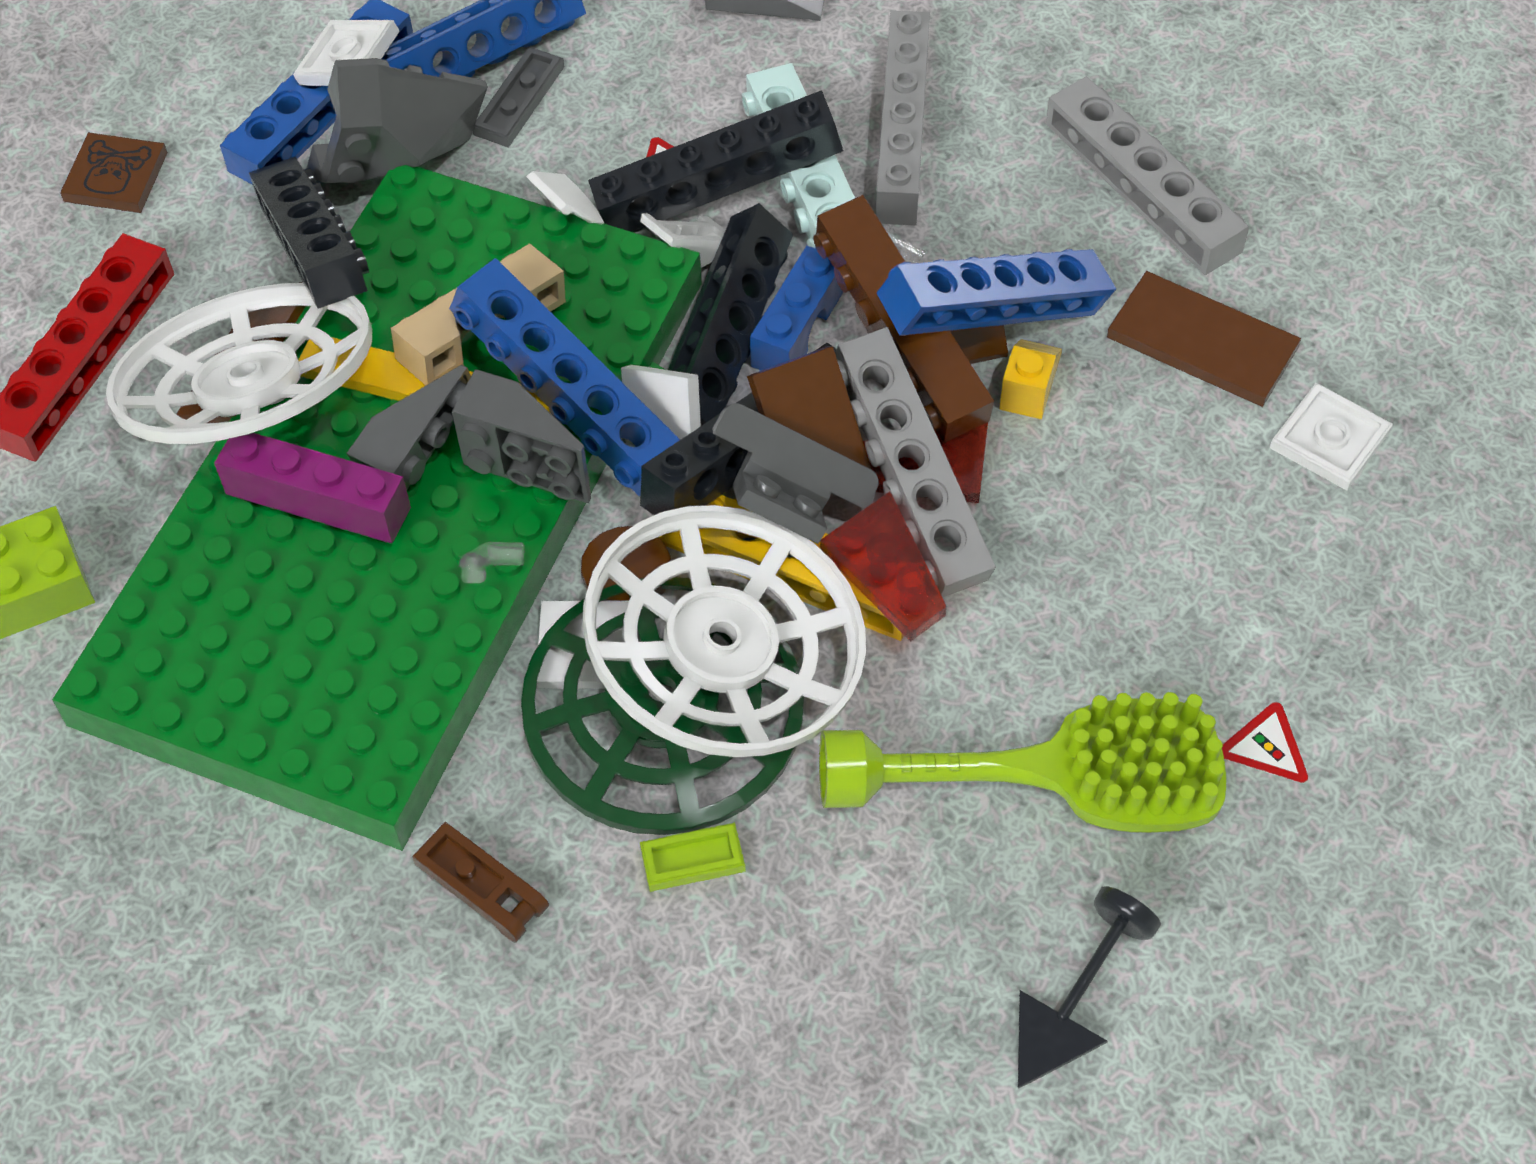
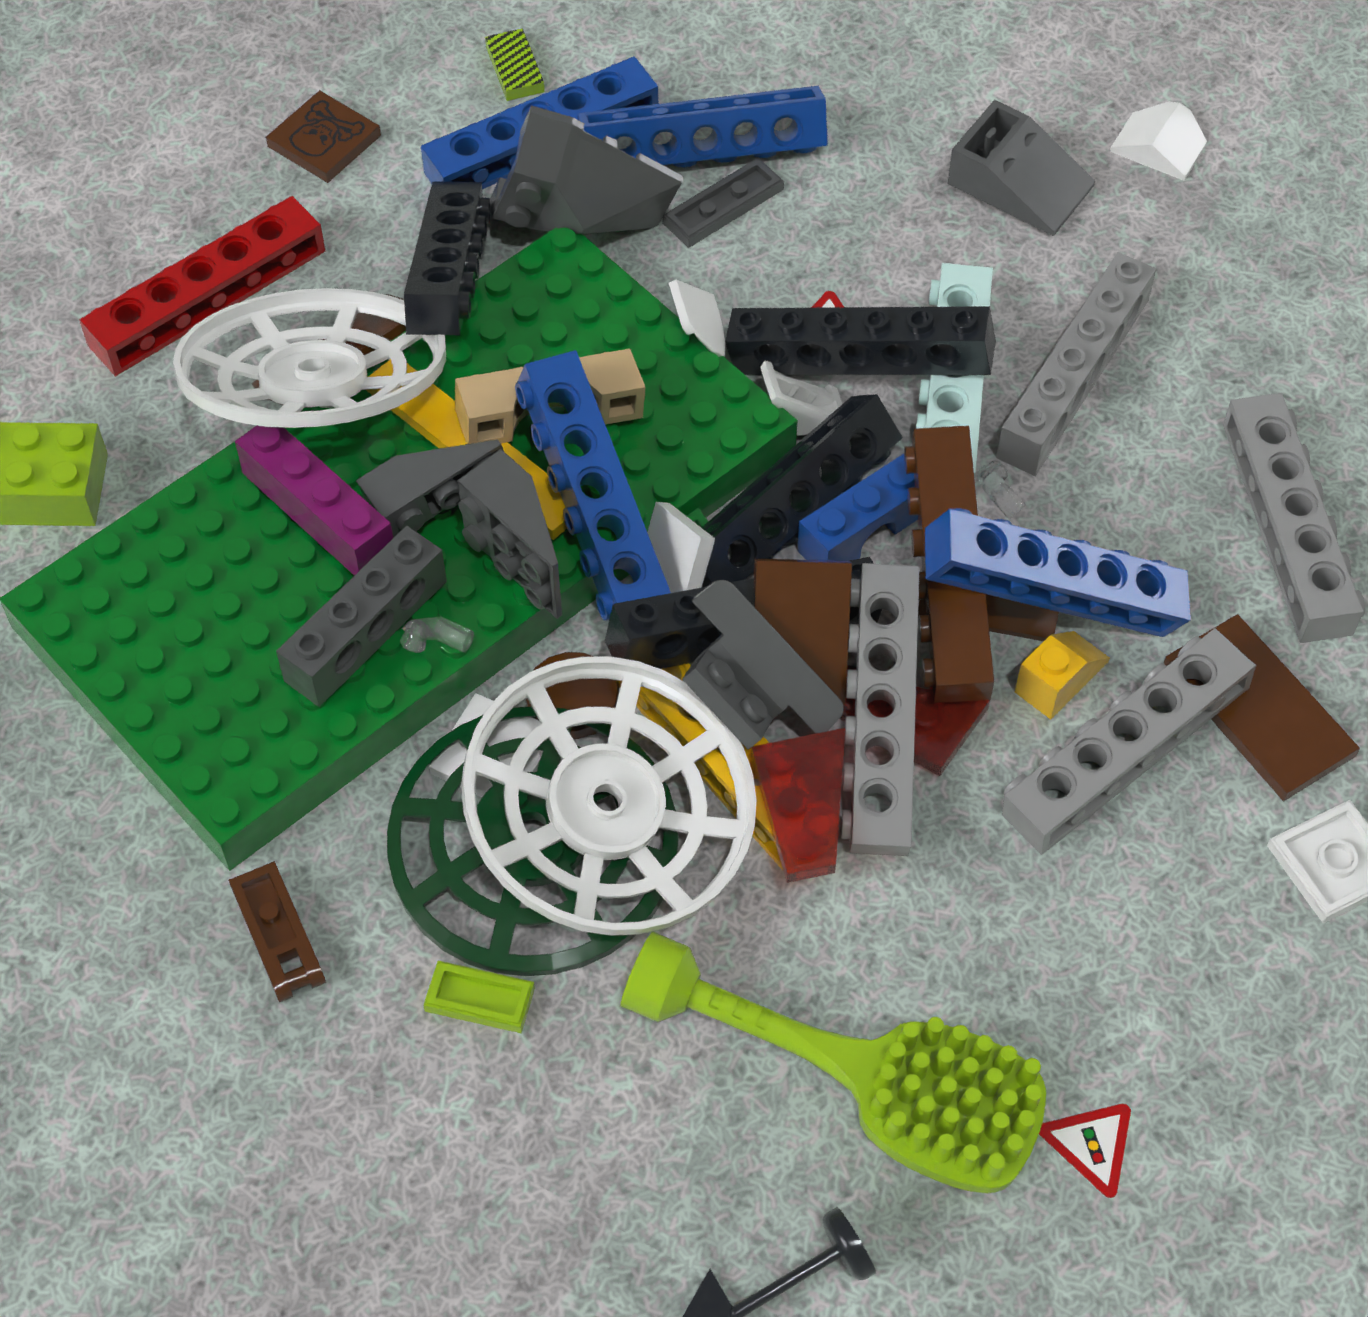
camera: 25 degrees right, 0 degrees up
white tile [293,20,399,86] -> none
none -> dark grey brick [276,526,447,707]
none -> tile [485,28,545,101]
none -> light grey brick [1002,628,1256,855]

